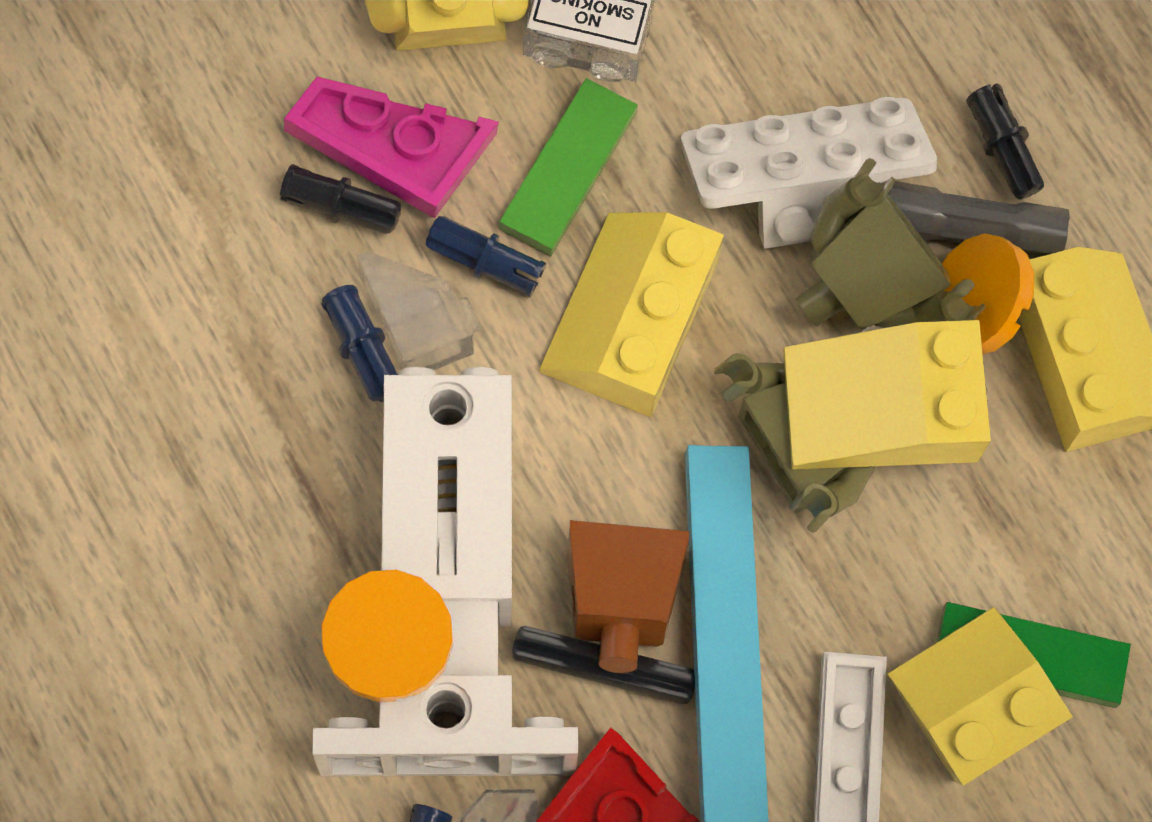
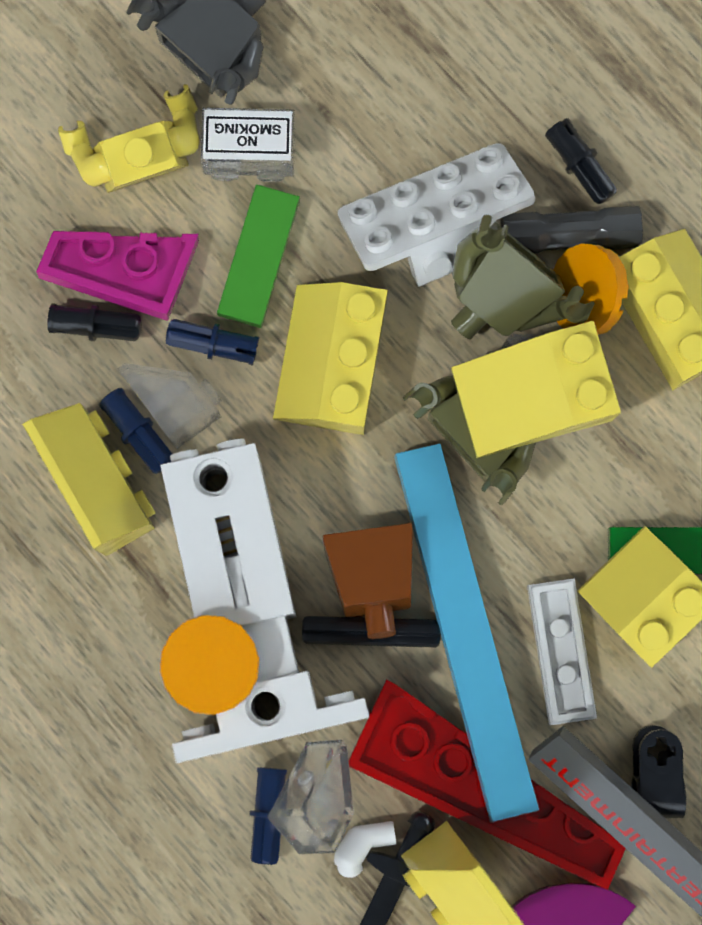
camera: 10 degrees left, 10 degrees up
none -> light yellow slope [23,403,156,556]

